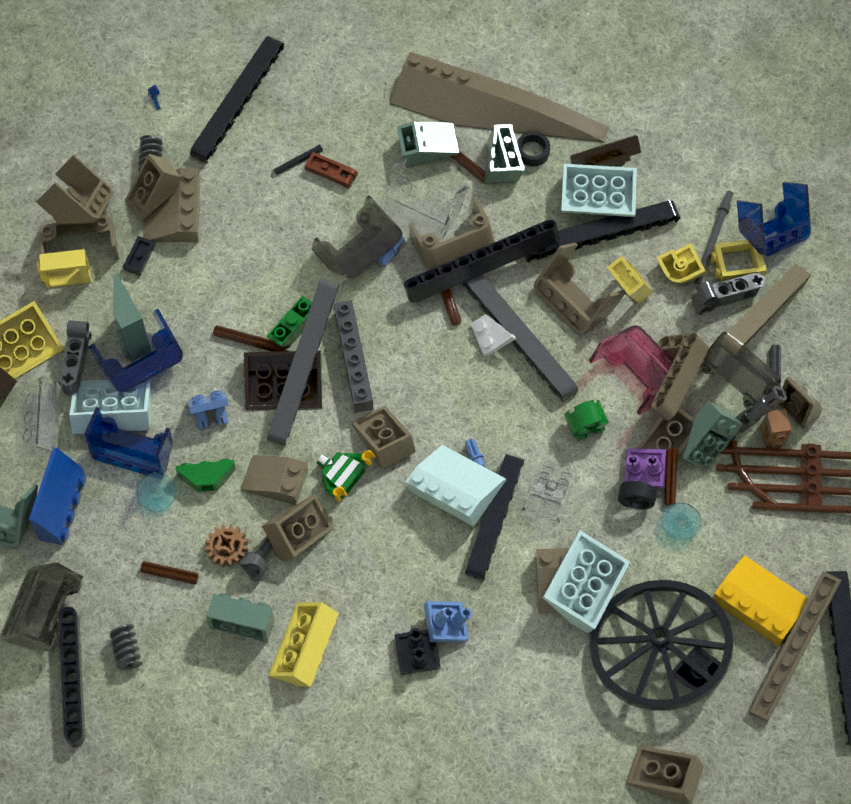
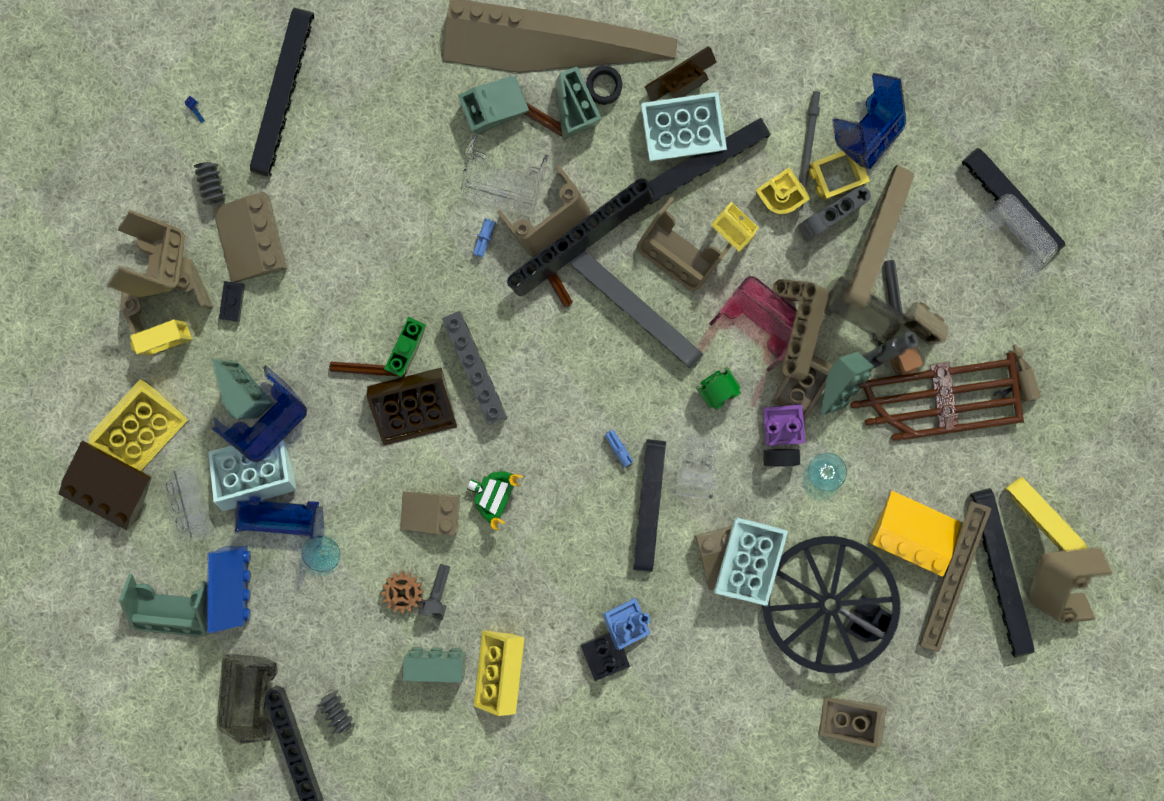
camera: 10 degrees left, 25 degrees up
dark grey piece [59,320,92,395] -> none
dark tan slope [125,154,182,220] -> none
reddish brown axle [140,561,199,584] -> none
green slope [176,459,236,492] -> none
medium blue plate [188,390,229,429] -> none
dark tan slope [262,494,333,560] -> none
dark grey beam [267,278,339,446] -> none
black bar [273,144,323,175] -> none
copper plate [304,152,358,189] -> none
clear smoke windscreen [311,195,403,279] -> none
dark tan slope [352,406,416,469] -> none
light aqua slope [406,445,506,527] -> none
white wing [471,314,516,356] -> none
reddish brown axle [664,448,677,506] -> none

